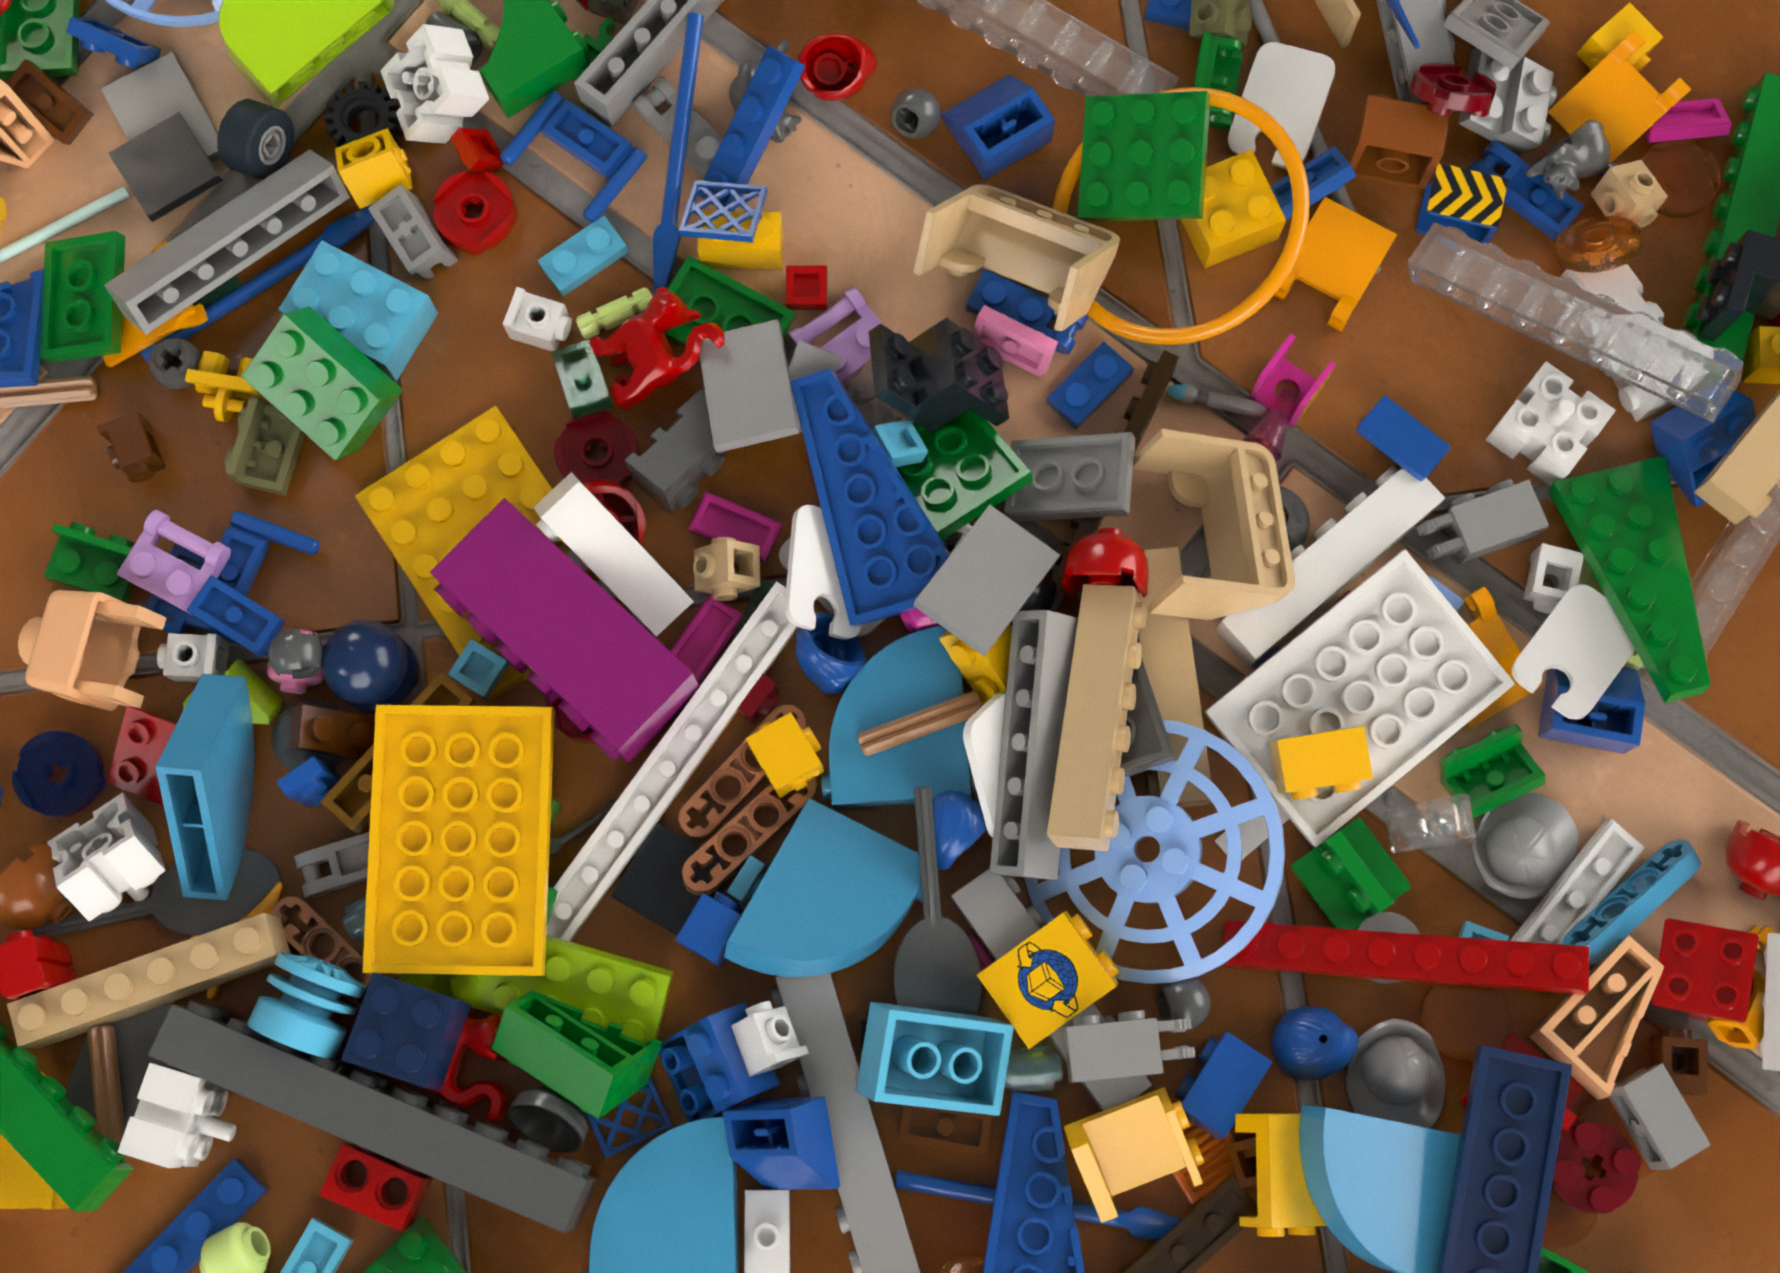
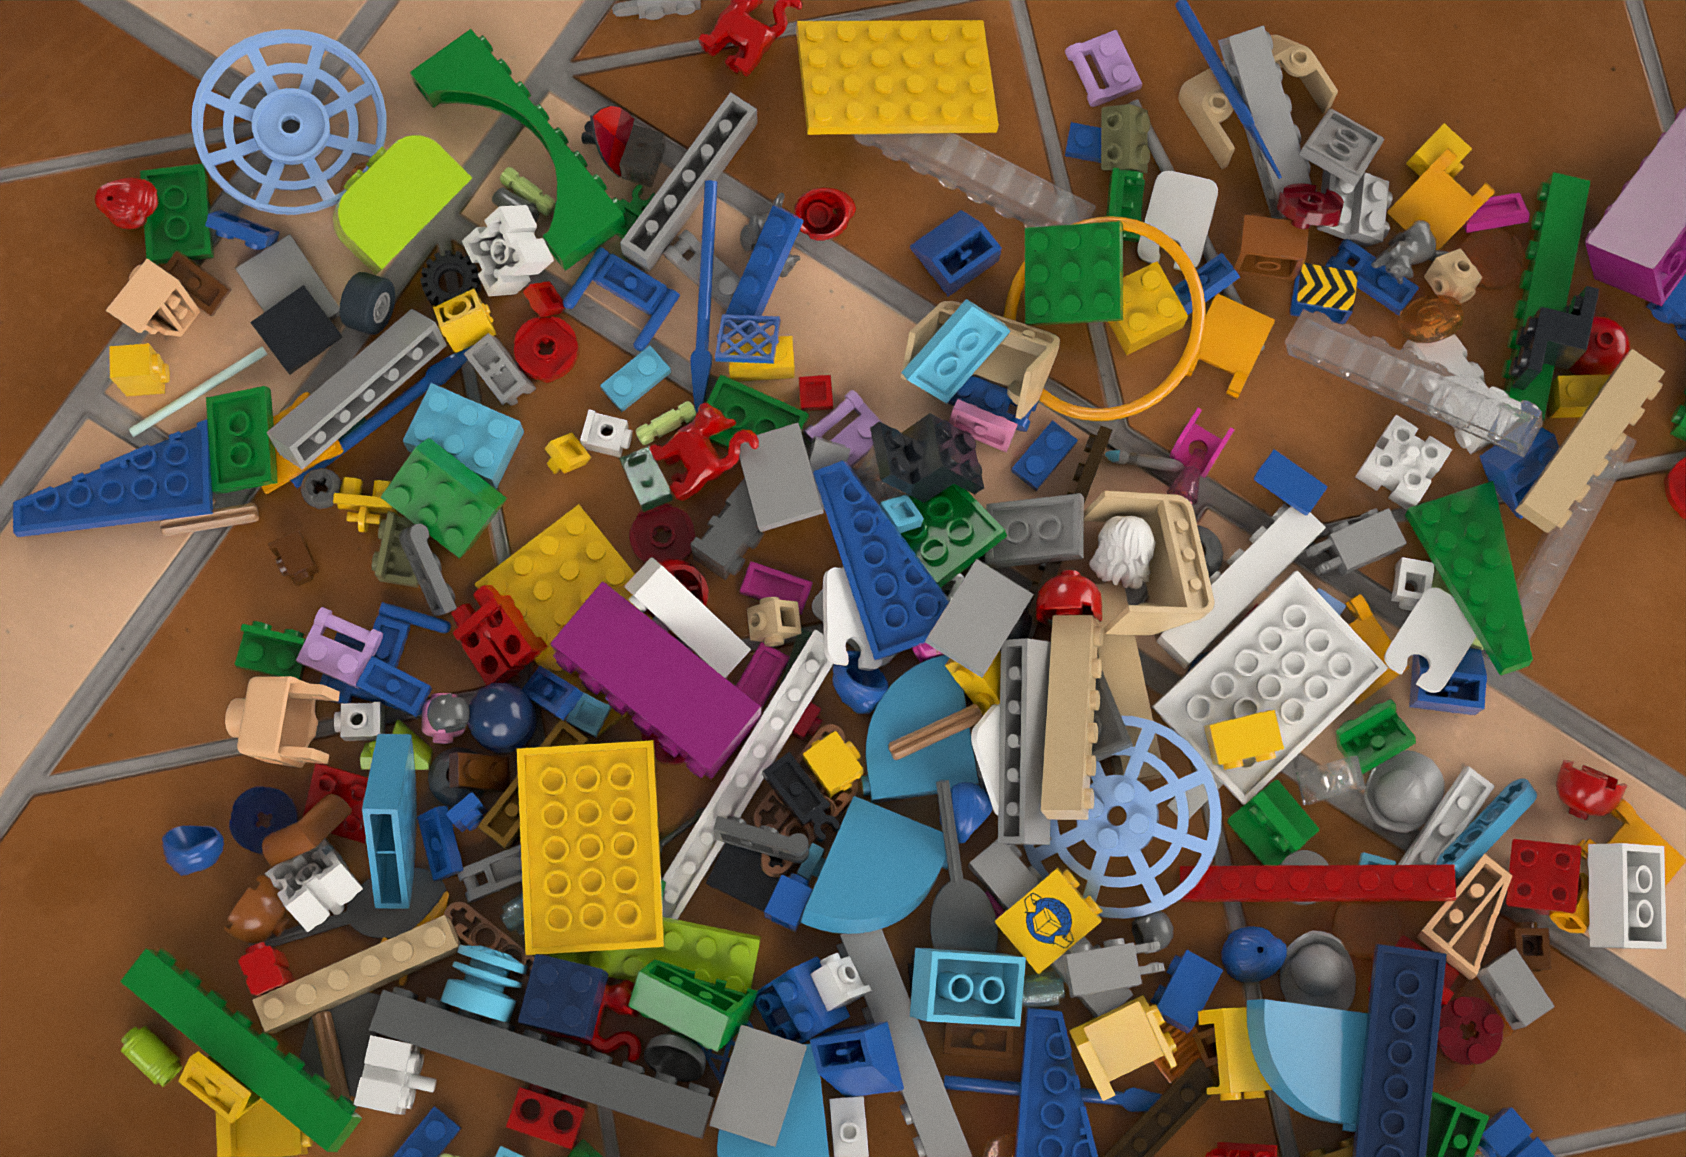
camera: 10 degrees left, 0 degrees up
dark grey piece [890,88,941,140] -> none
none -> dark orange brick [262,794,352,866]
none -> dark grey plate [399,524,457,617]
none -> blue plate [417,806,464,881]
none -> red hips [451,585,548,685]
none -> blue plate [522,666,583,721]
none -> yellow tile [545,433,591,474]
none -> light grey tile [709,1025,807,1147]
none -> dark grey plate [713,816,809,864]
none -> black plate [762,752,840,843]
none -> medium azure plate [901,299,1011,404]
none -> white hair [1089,516,1156,589]

